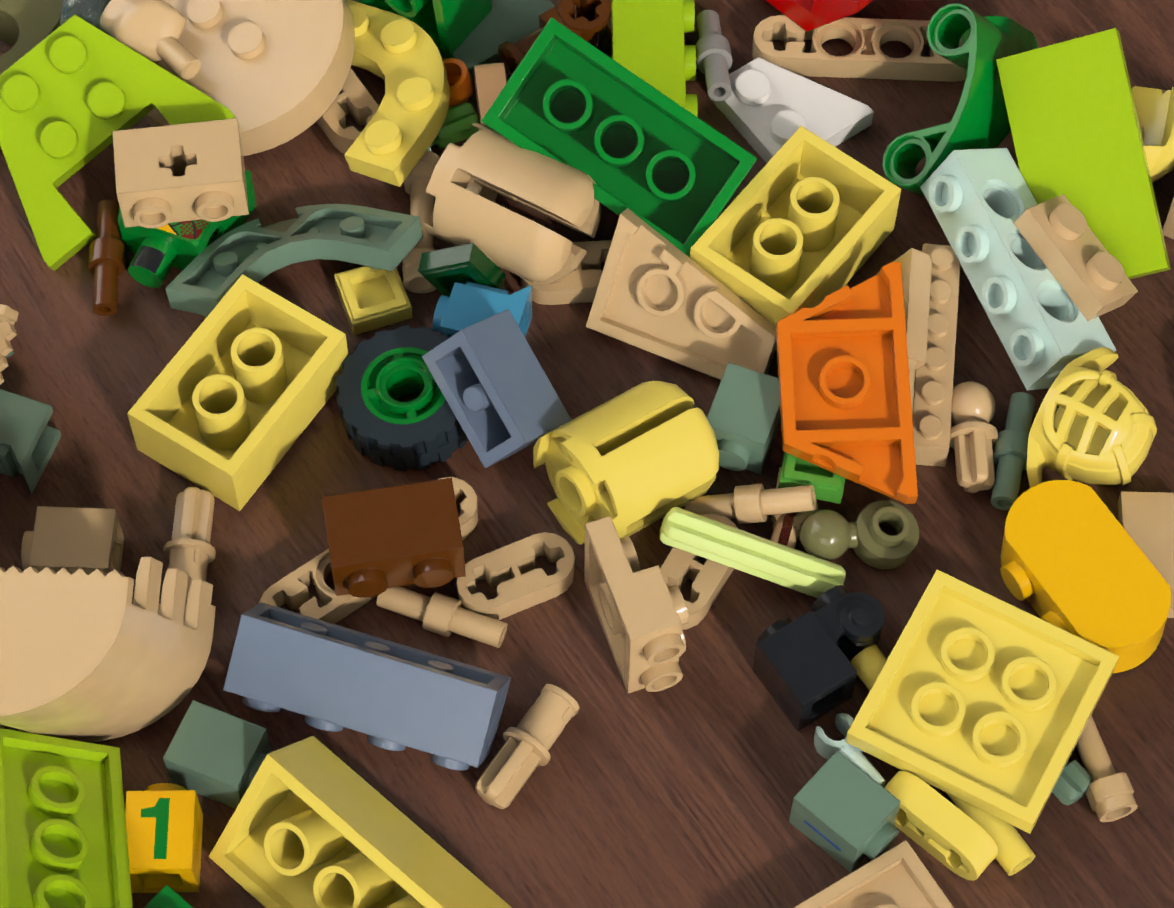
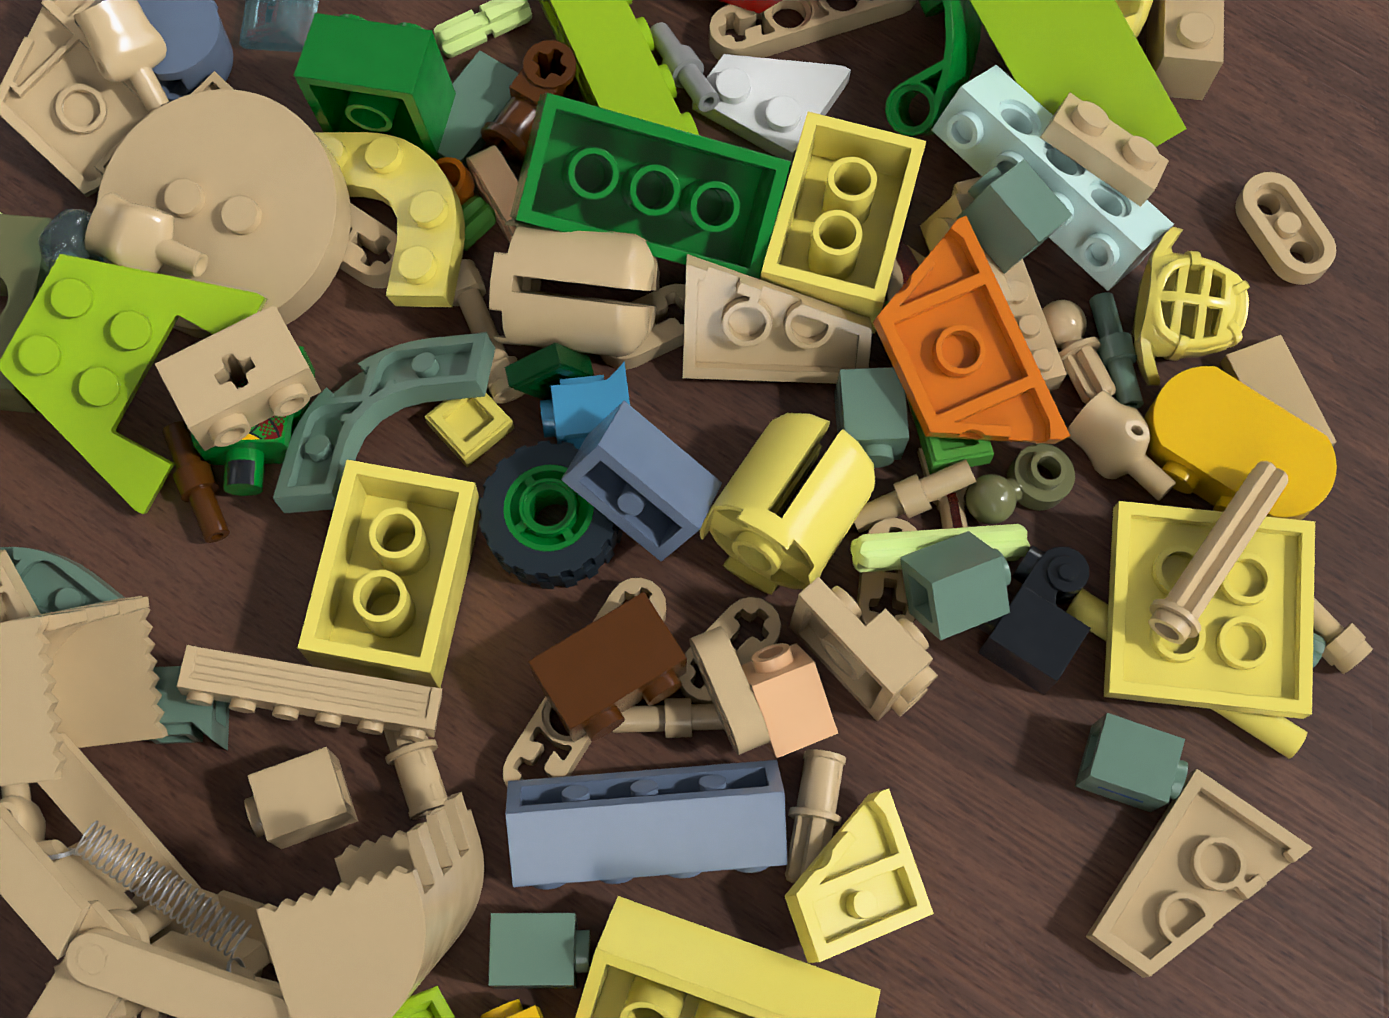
camera: 25 degrees left, 10 degrees up
light aqua hand [814,713,886,787] -> none
light yellow beam [884,771,998,881] -> none
none -> tan piece [177,645,442,742]
none -> tan beam [689,626,770,755]
none -> light nougat brick [741,643,838,758]
none -> light yellow wing [785,789,934,963]
none -> sand green brick [900,531,1011,640]
none -> sand green brick [957,159,1073,274]
none -> tan piece [1067,390,1176,501]
none -> tan axle [1149,461,1288,644]

